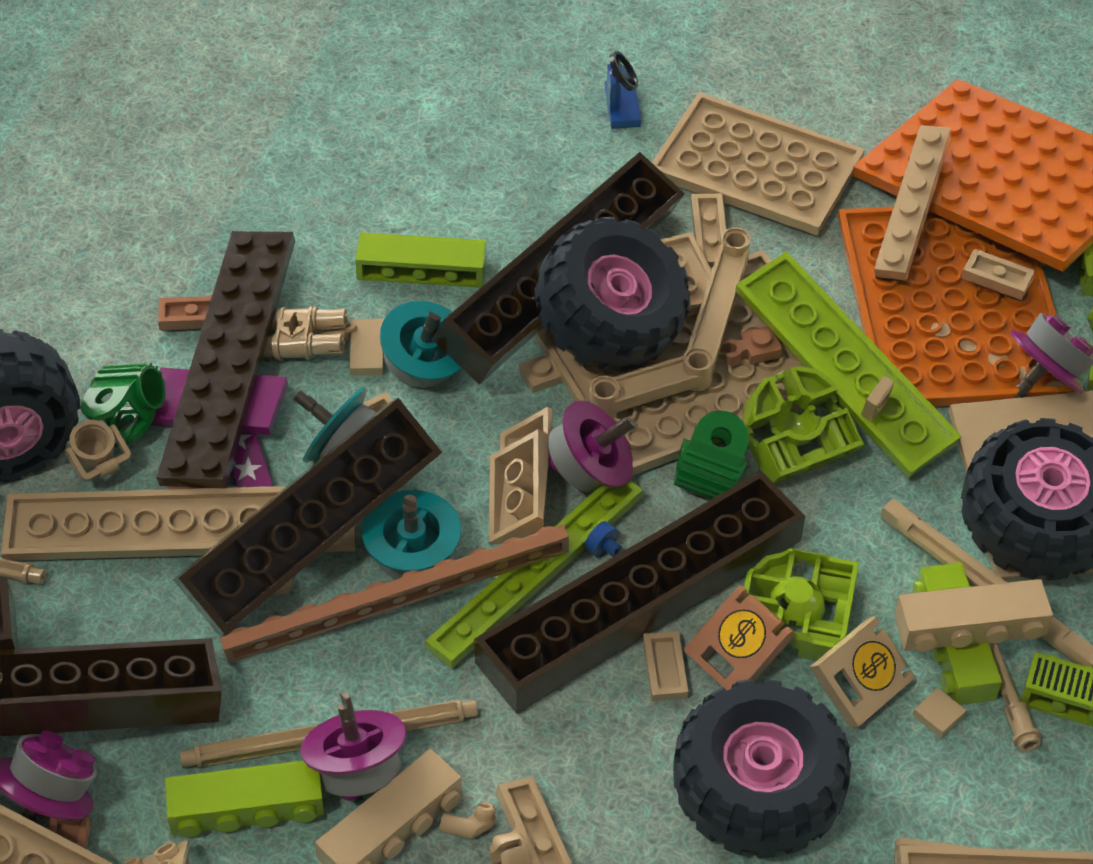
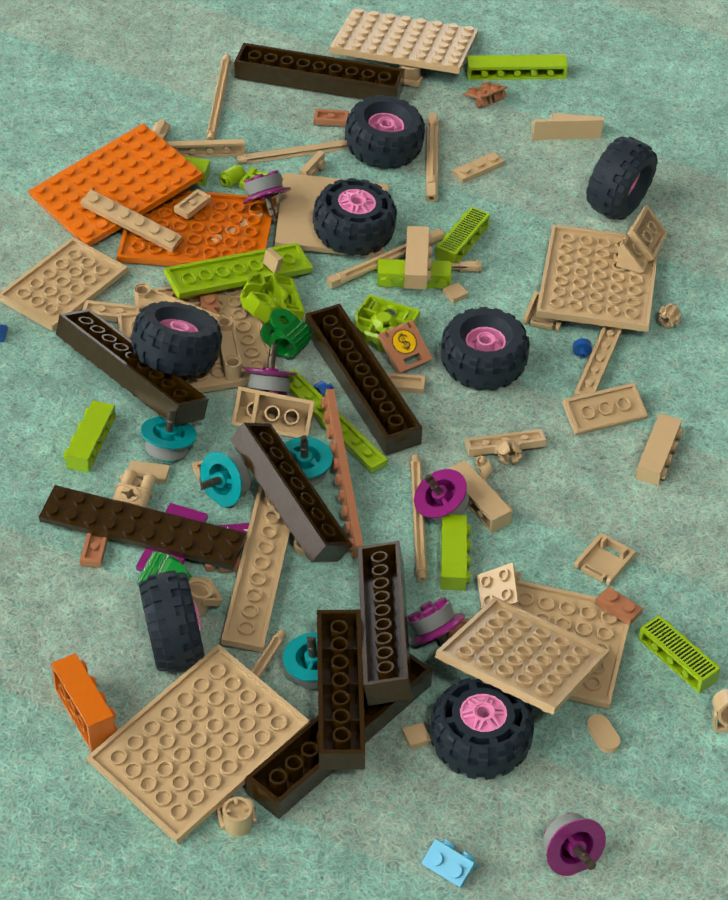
camera: 80 degrees left, 5 degrees down
tan container [809,616,915,728] -> none

